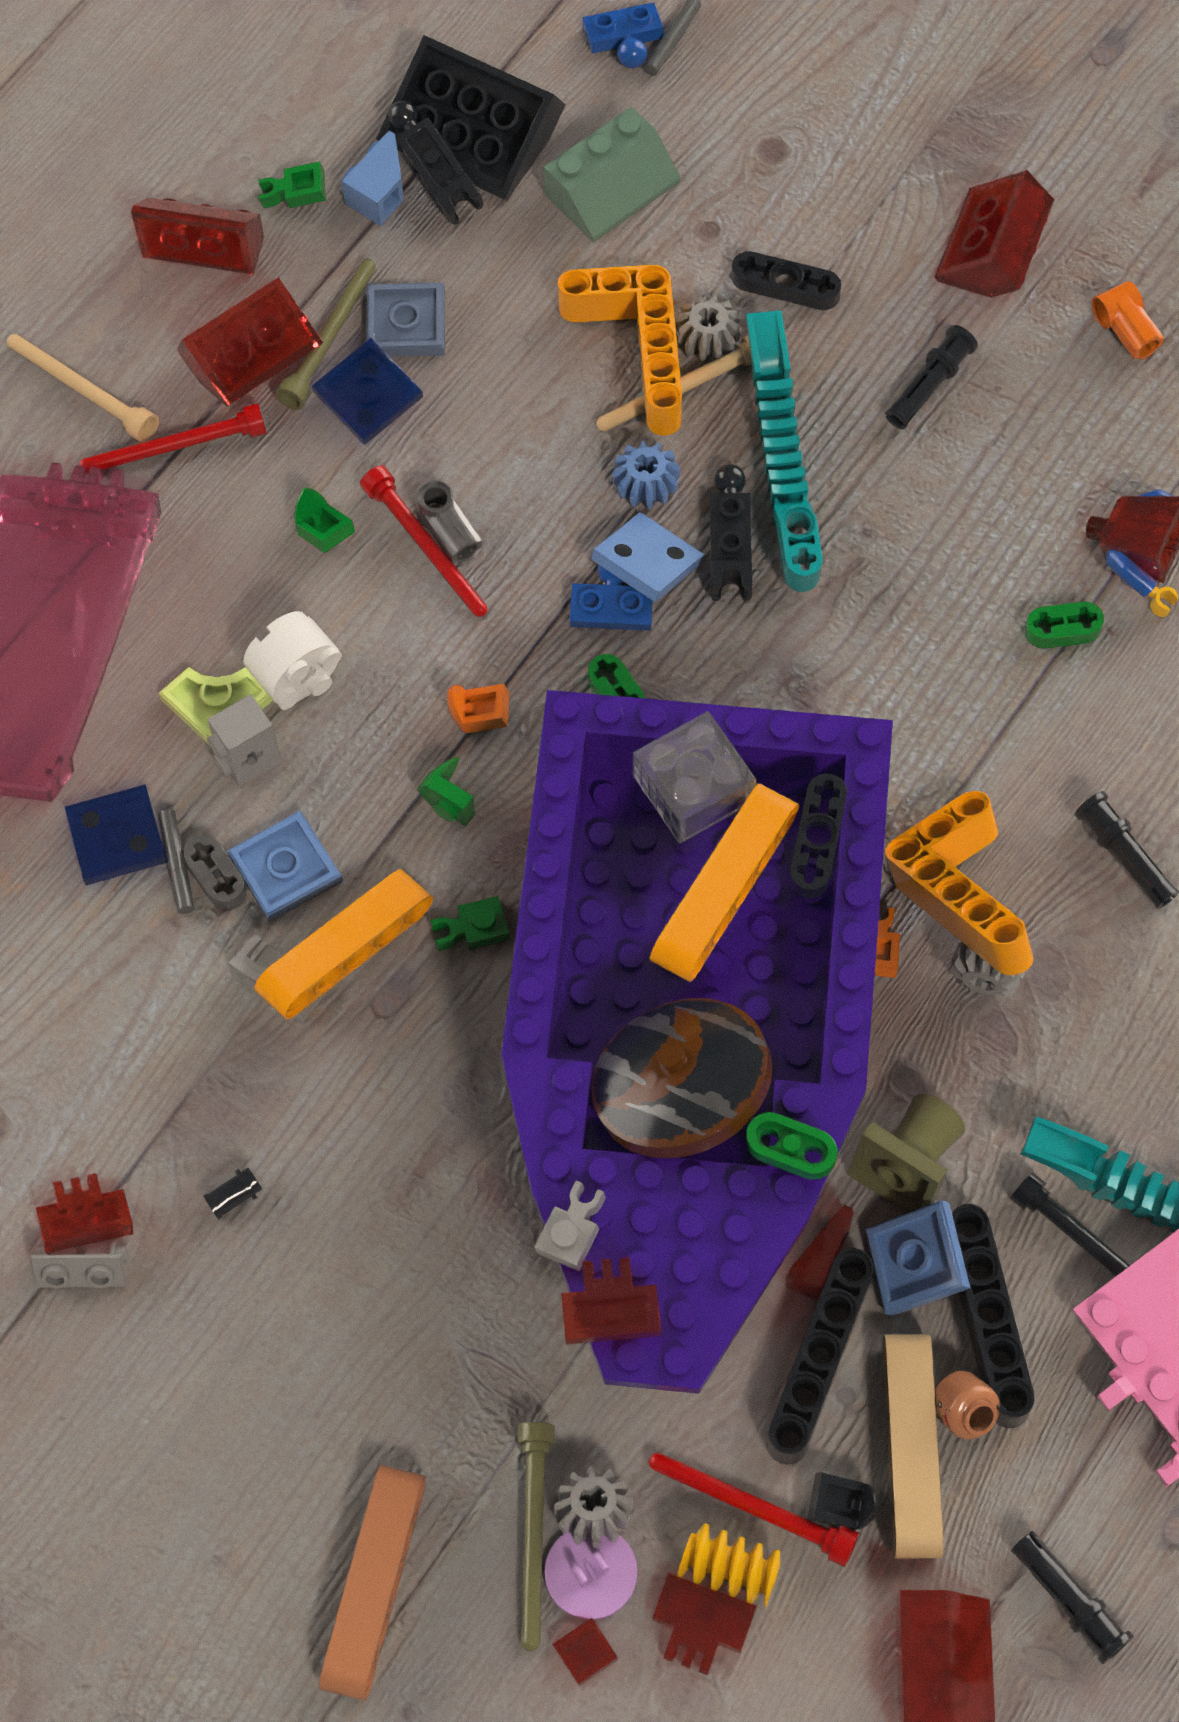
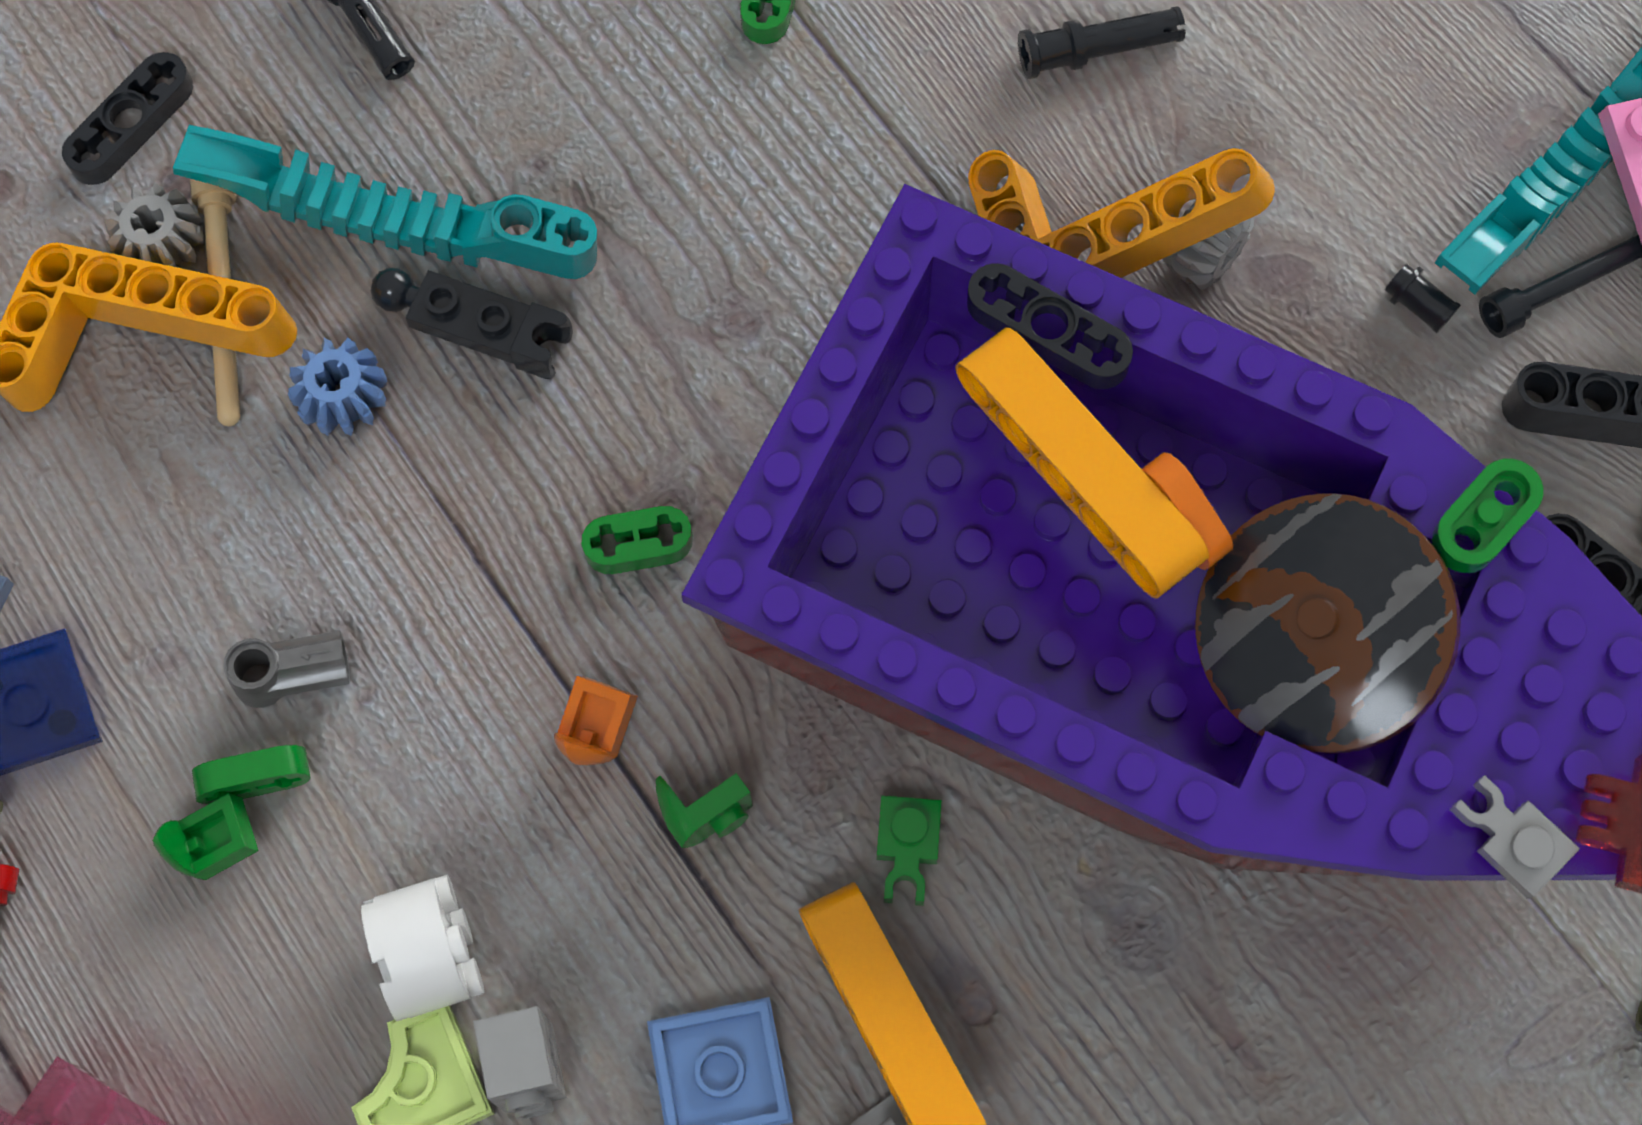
camera: 70 degrees left, 5 degrees up
red piece [360,465,487,617] -> none
blue plate [570,564,653,631] -> none
medium blue tile [591,512,704,603] -> none
clear brick [633,711,756,844] -> none
olive plant [848,1094,965,1213] -> none
medium blue tile [865,1200,970,1316] -> none
none -> green beam [192,745,311,804]
none -> orange beam [1142,452,1233,570]
none -> black pin [1385,264,1461,333]

